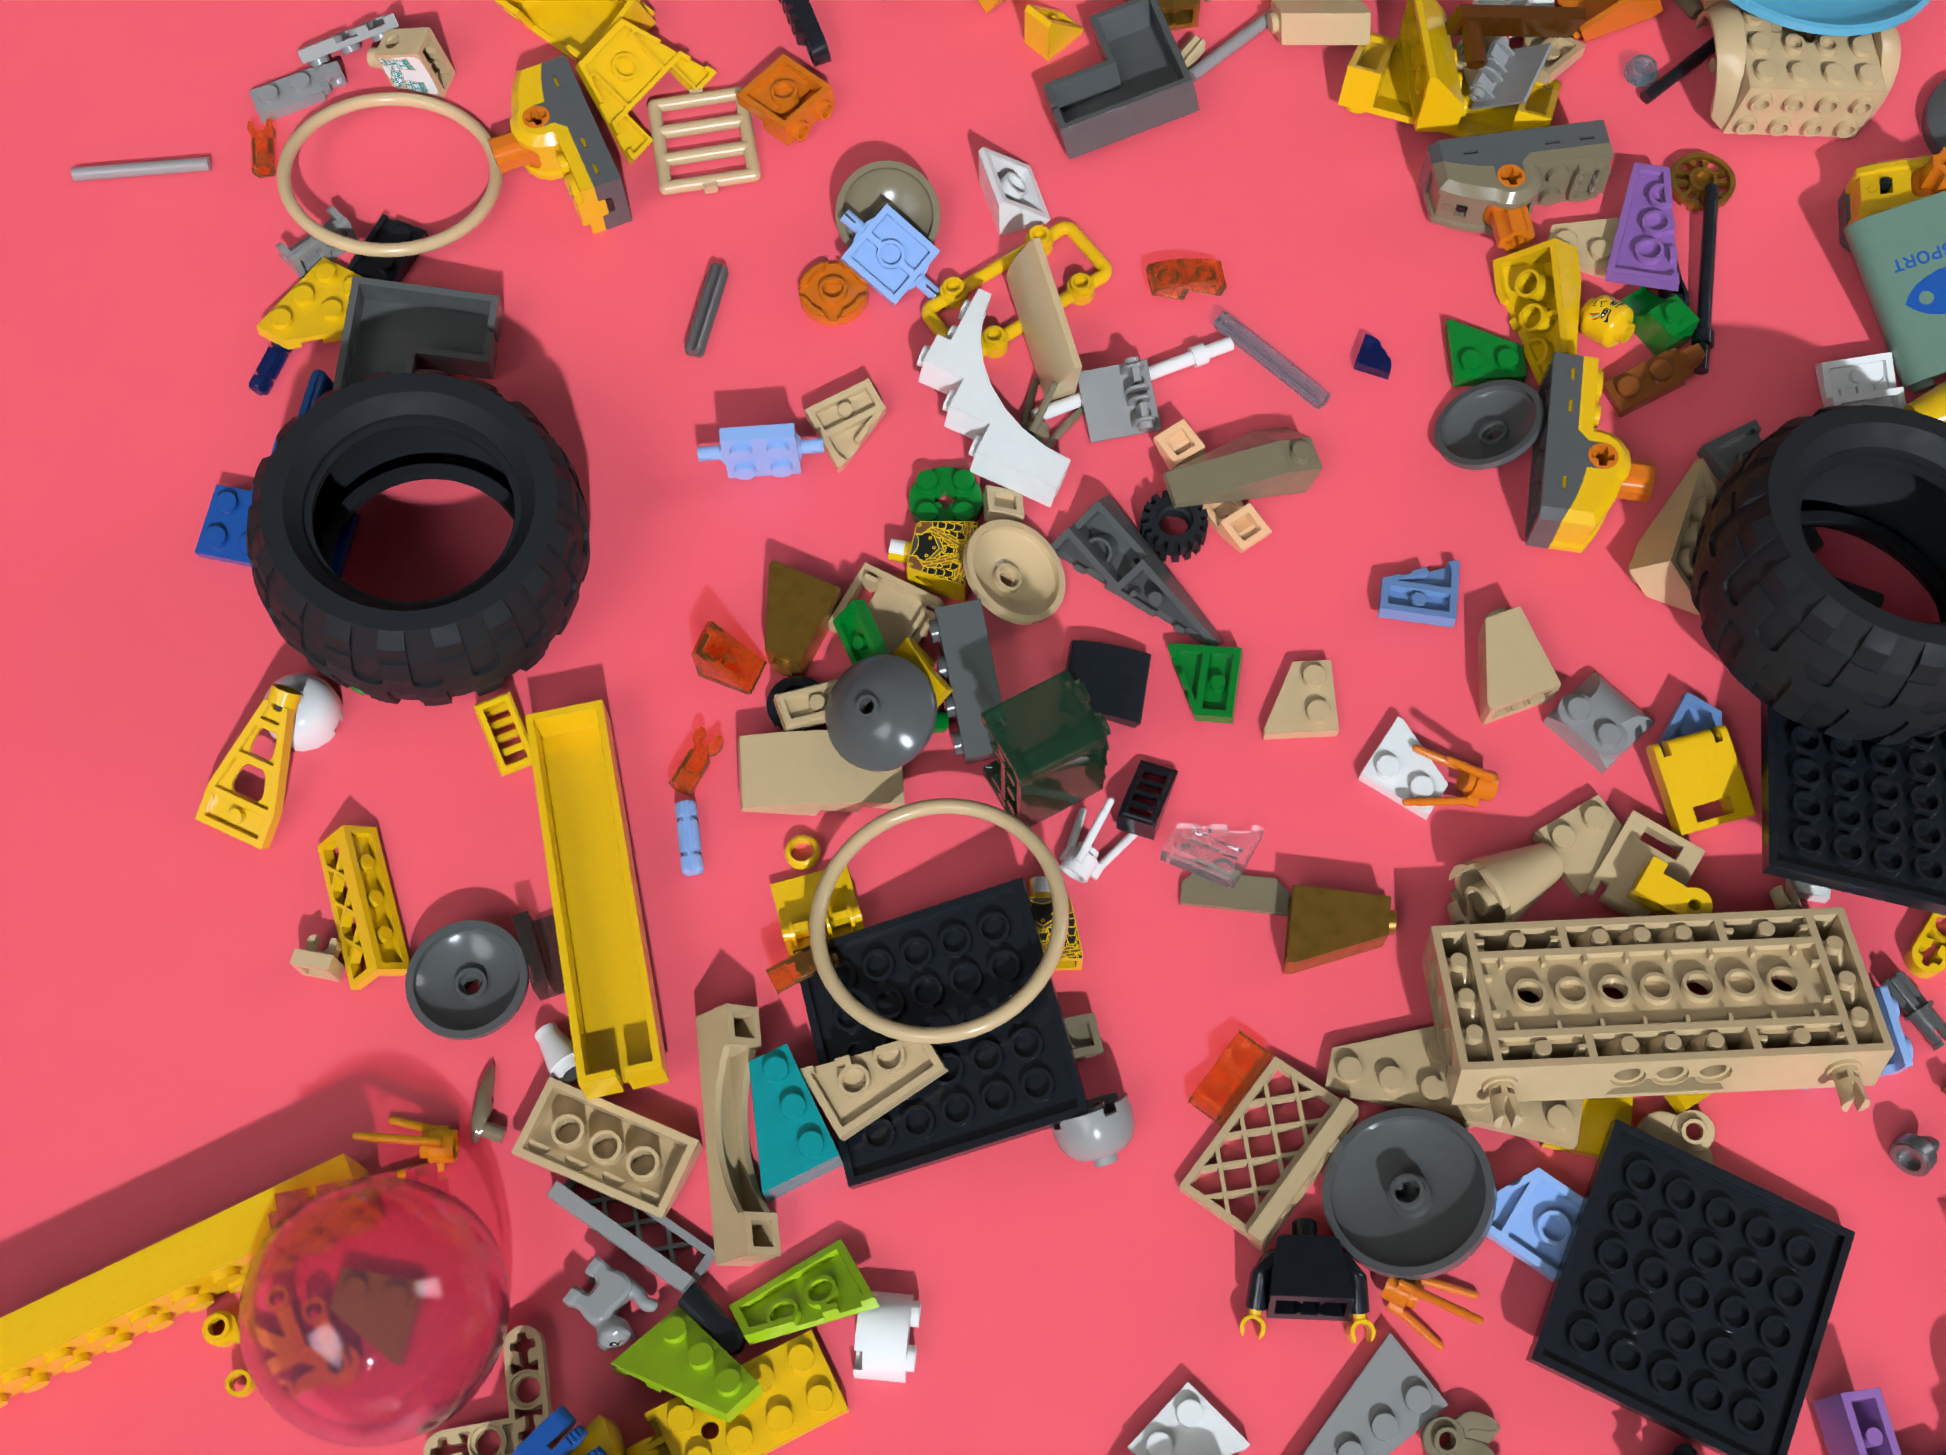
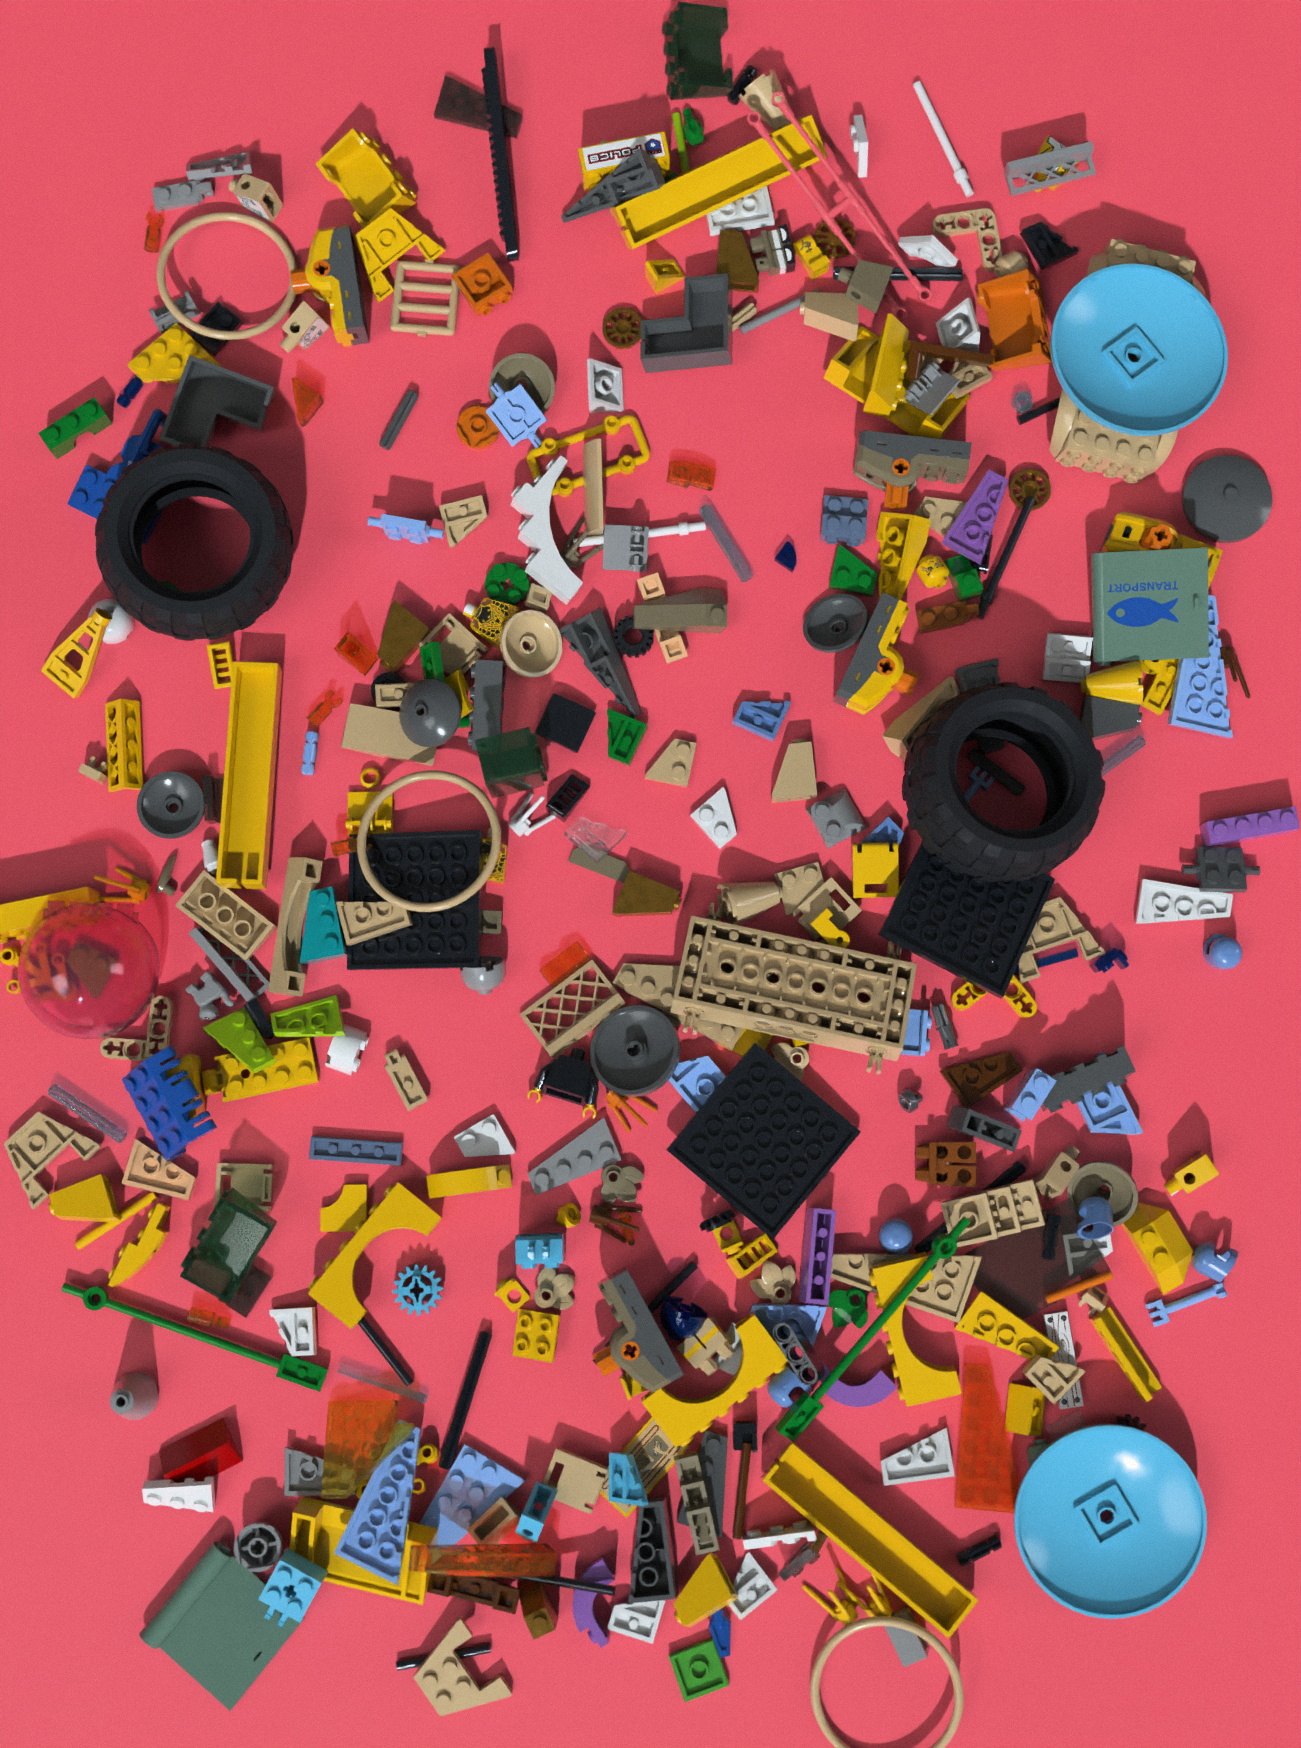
camera: 15 degrees right, 15 degrees up
light grey bar [71,157,212,182] -> none
orange plant [1402,745,1499,808] -> none
none -> green arch [38,397,113,459]
none -> tan torso [280,301,330,353]
none -> clear orange slope [291,377,324,427]
none -> tan hinge [384,1048,429,1111]
none -> pearl gold wheel [602,308,642,350]
none -> sand blue plate [820,495,868,547]

